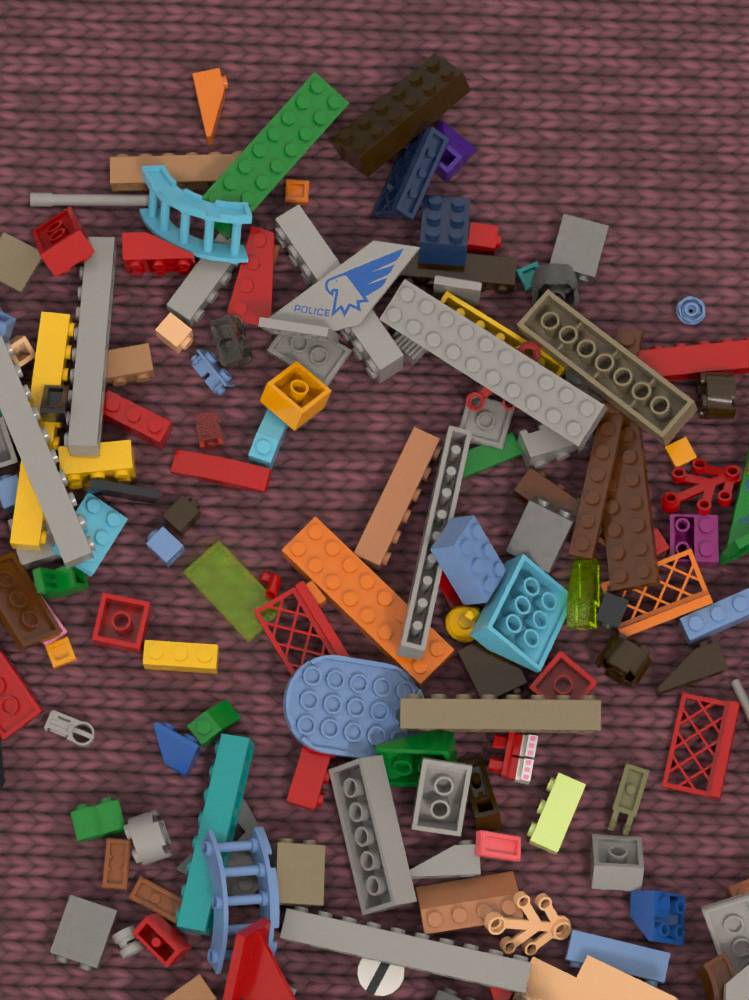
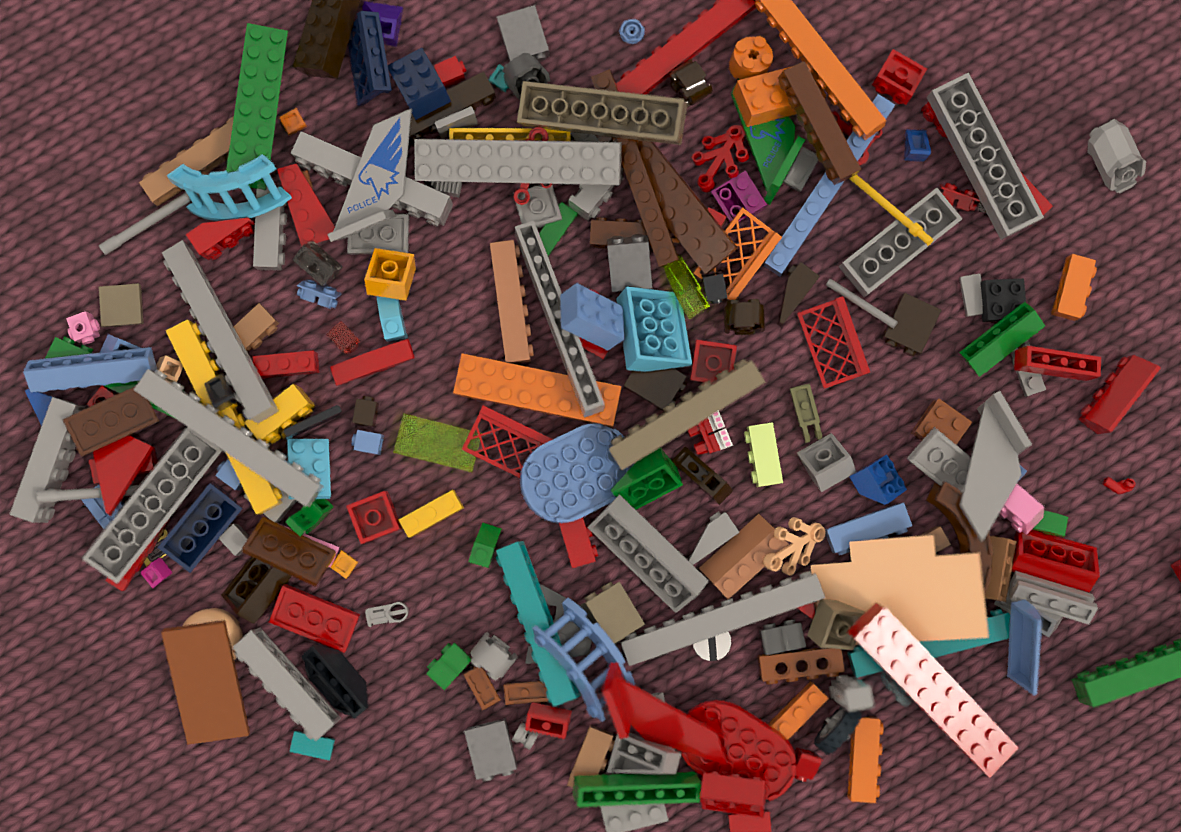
camera: 30 degrees left, 10 degrees up
red slope [32,206,95,277] -> none
blue slope [153,721,202,778] -> none
light nougat brick [155,312,193,354] -> none
orange slope [192,68,228,145] -> none
red arm [259,571,281,599] -> none
orange tile [306,580,327,608] -> none
light grey slope [411,757,472,837] -> none
yellow hat [445,606,482,643] -> none
coral tile [475,830,521,862] -> none
light orange tile [664,437,697,468] -> none

